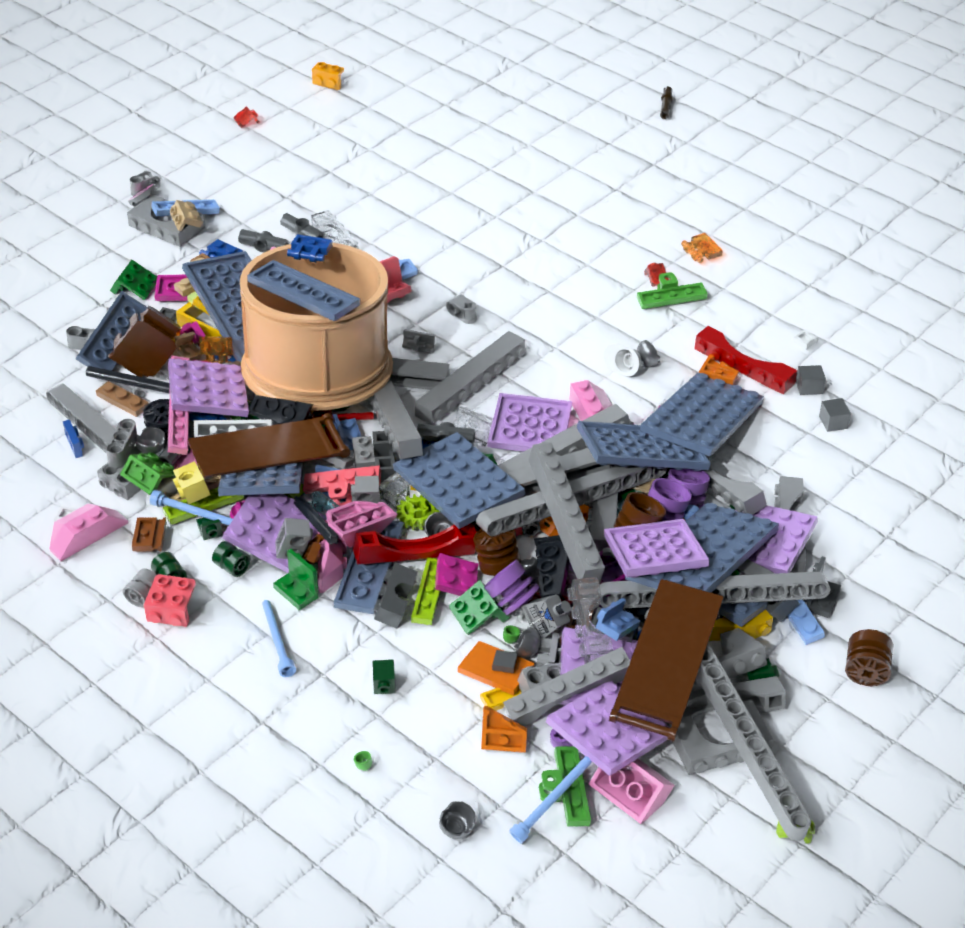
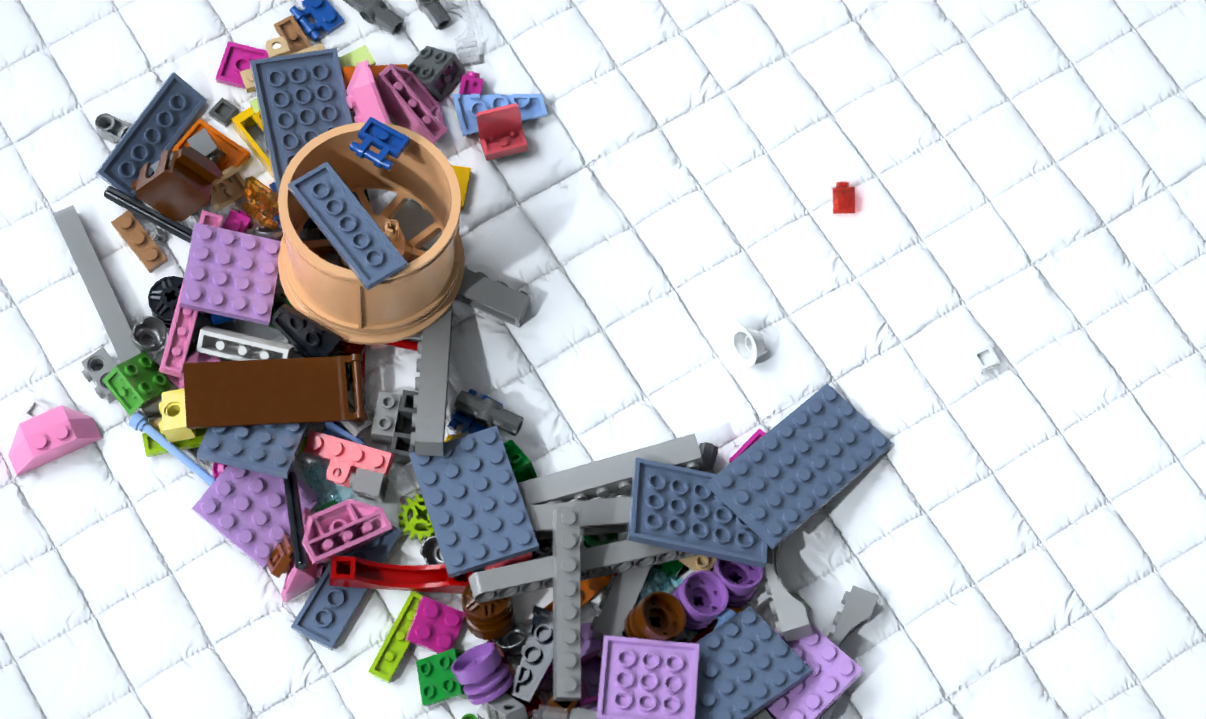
camera: 15 degrees right, 25 degrees up
blue plate [62,419,84,459] -> none
light grey beam [106,418,137,468] -> none
green bracket [109,259,157,300] -> none
light grey wheel [122,568,156,607] -> none
dark orange plate [132,517,167,551] -> none
coral bracket [144,574,196,627] -> none
dark green wheel [150,552,187,578] -> none
dark pink bracket [180,321,207,348] -> none
dark green bracket [196,517,223,541] -> none
dark green wheel [212,541,251,577] -> none
light blue piece [262,600,296,677] -> none
green bracket [273,549,319,611] -> none
light grey brick [275,518,313,559] -> none
medium blue bracket [333,414,362,450] -> none
dark grey arch [373,562,418,629] -> none
light grey hips [402,329,436,353] -> none
light grey brick [415,331,526,425] -> none
light grey piece [446,294,477,324] -> none
clear plate [453,404,493,447] -> none
lavender plate [487,393,572,452] -> none
bright pink slope [569,380,612,421] -> none
bright green plate [637,272,708,309] -> none
flat silver hair [637,340,661,366] -> none
clear orange plate [681,233,723,264] -> none
red arch [694,326,798,395] -> none
orange wing [699,354,739,385] -> none
dark grey piece [796,365,826,395] -> none
dark grey piece [819,398,851,432] -> none

